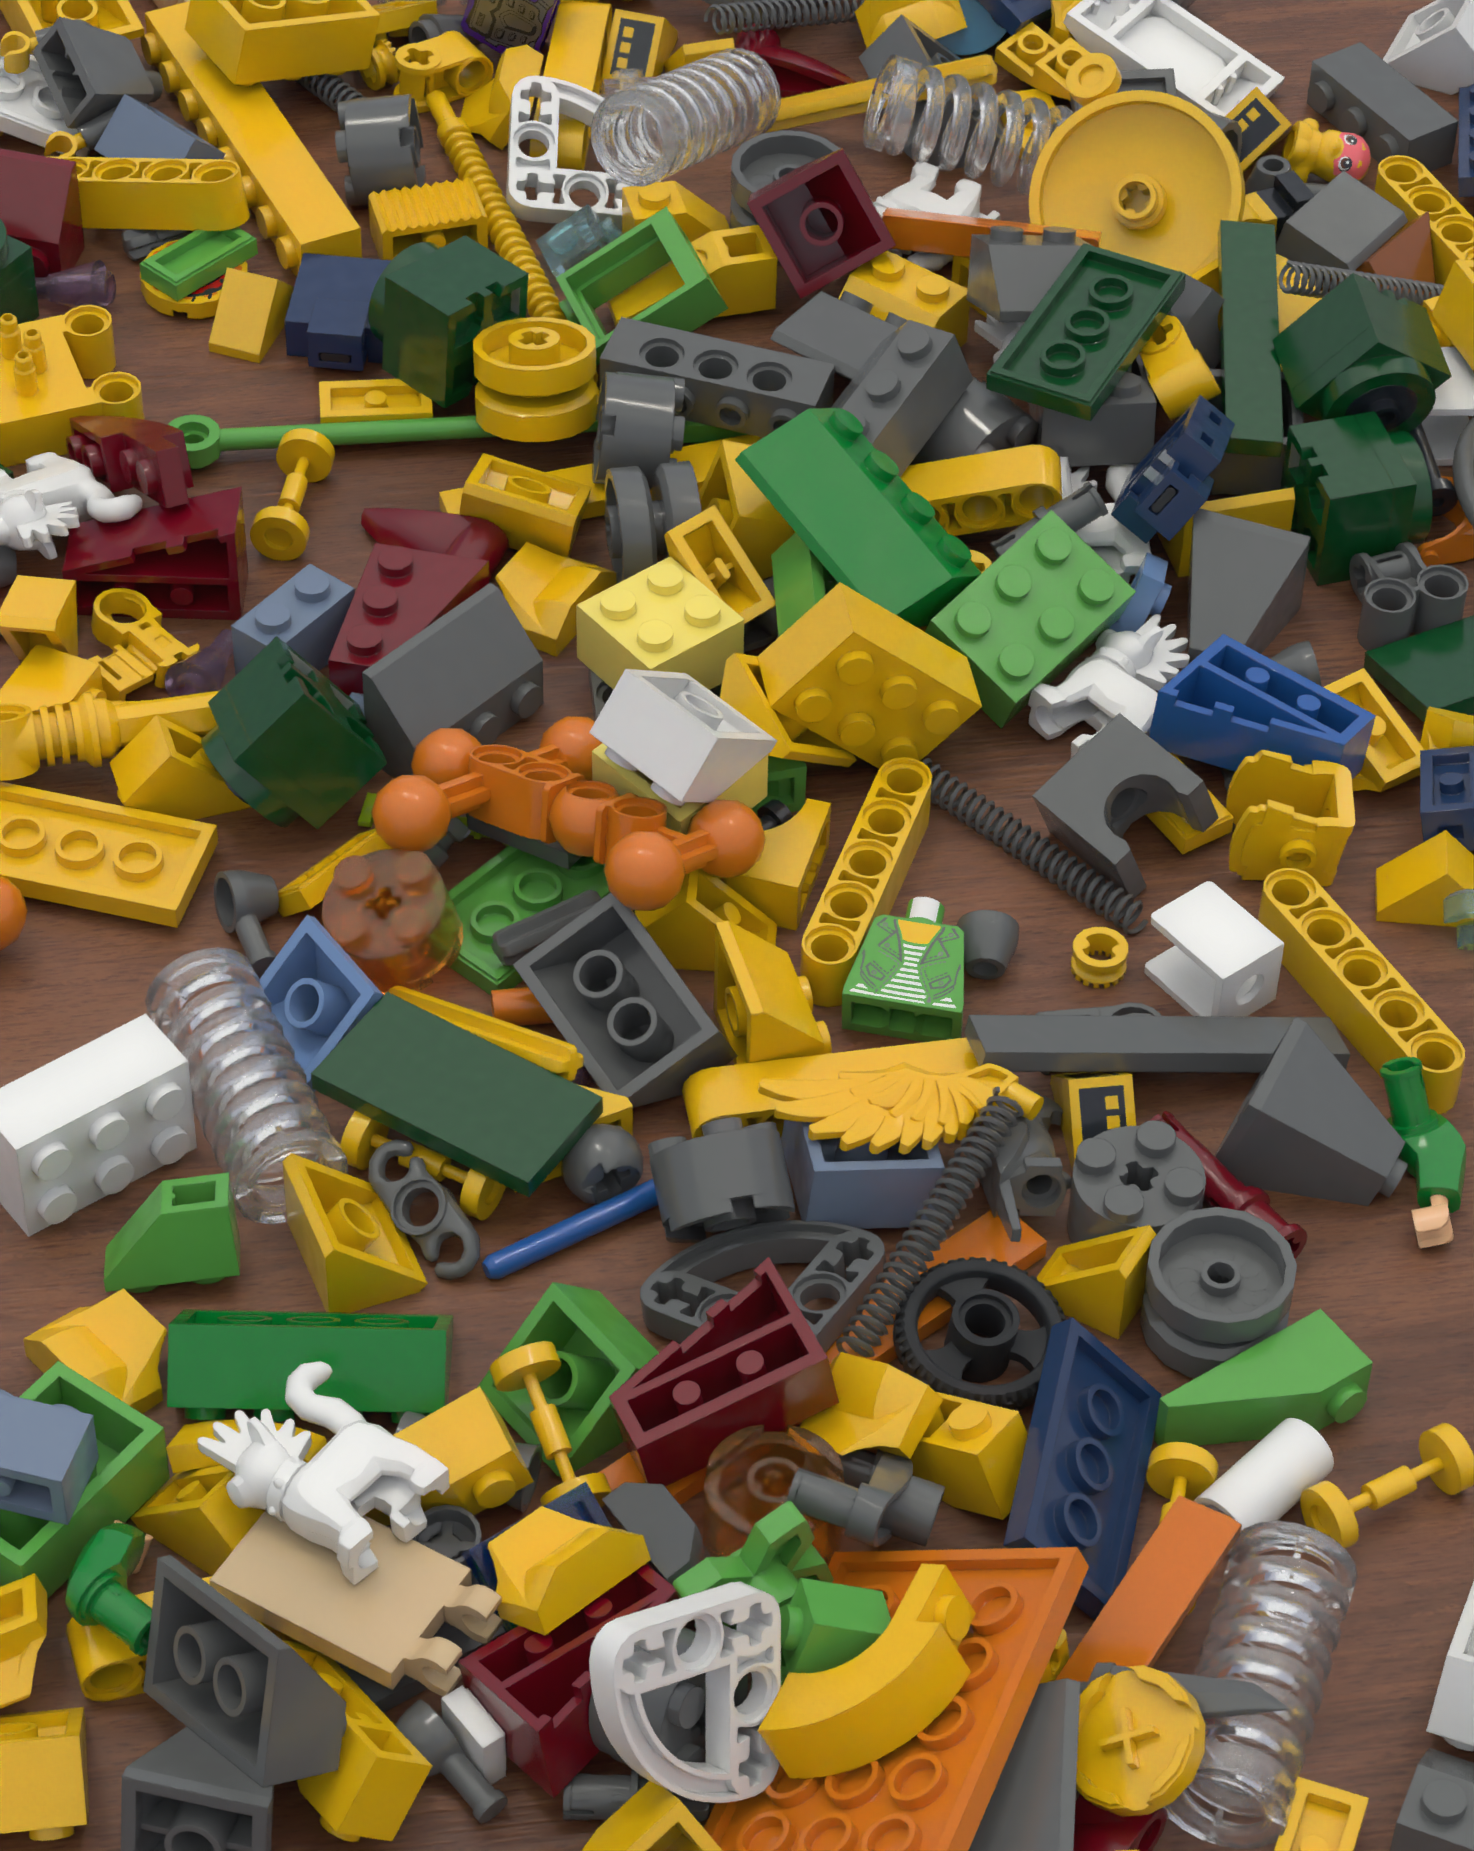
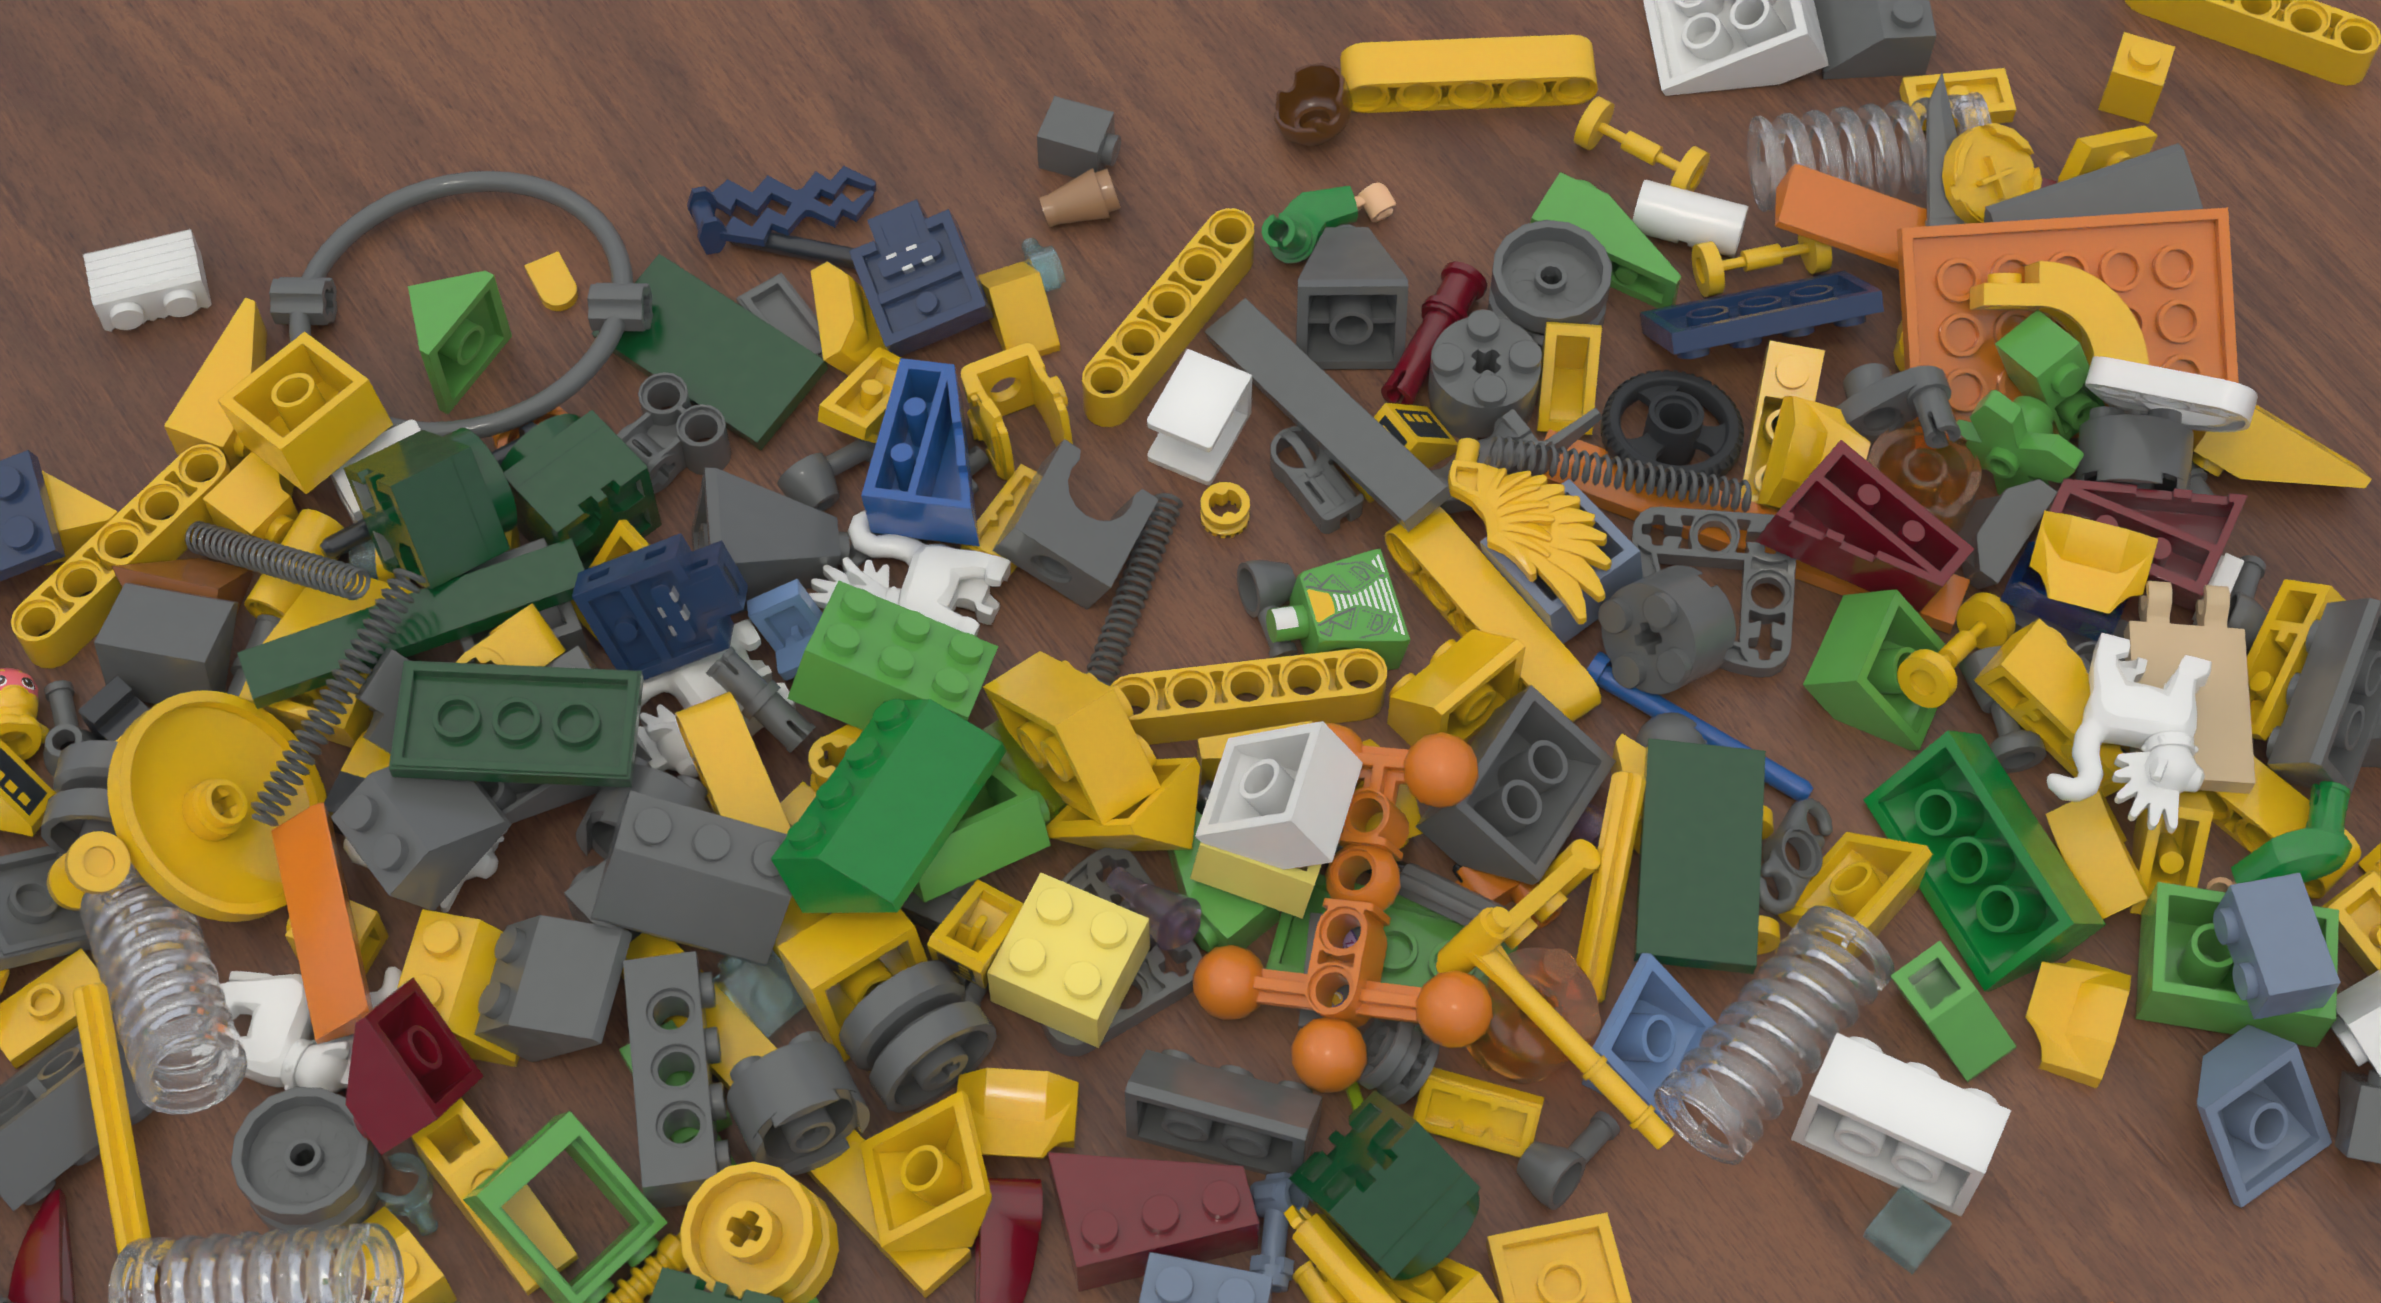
camera: 115 degrees left, 15 degrees up
none -> dark grey piece [251,568,427,827]
none -> yellow piece [1436,839,1675,1150]

